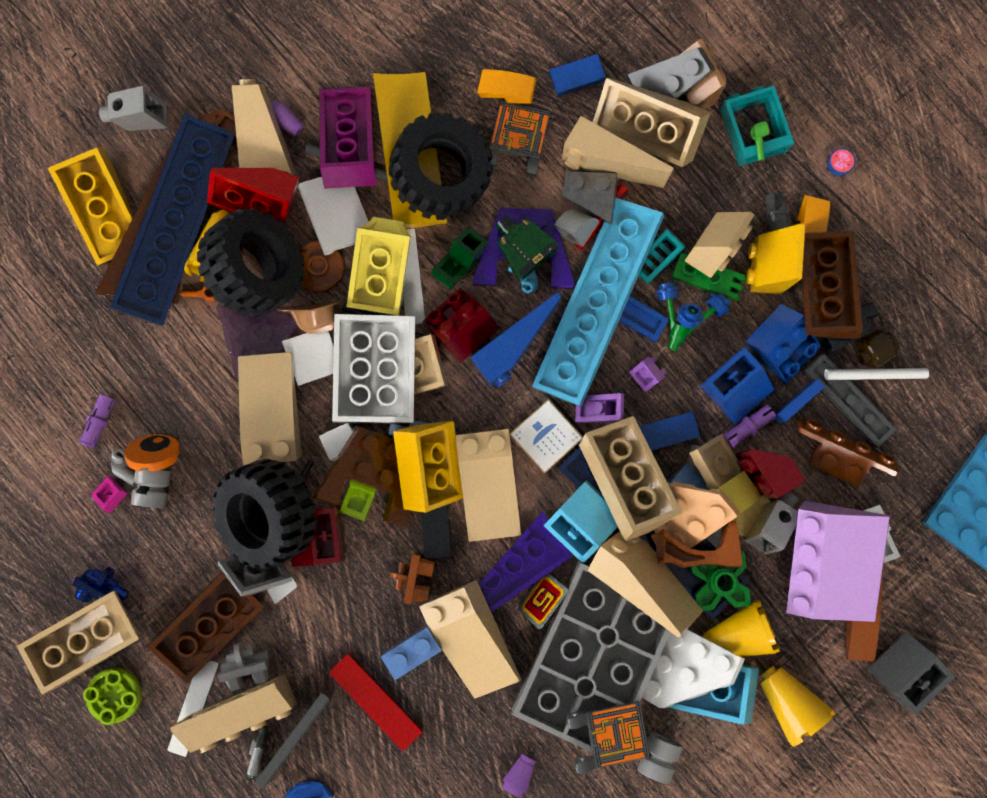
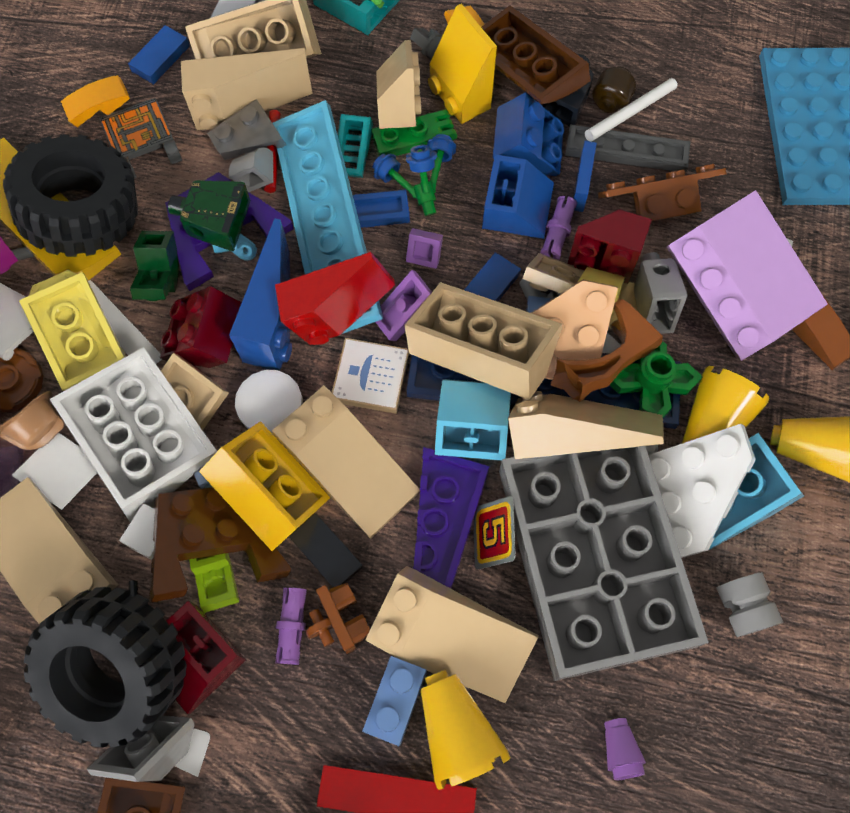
camera: 40 degrees left, 15 degrees down
flag [566,701,650,774] -> none
none -> white tile [235,370,303,435]
none -> red slope [275,252,395,345]
none -> medium lavender pin [275,588,307,665]
none -> yellow cone [420,669,511,790]

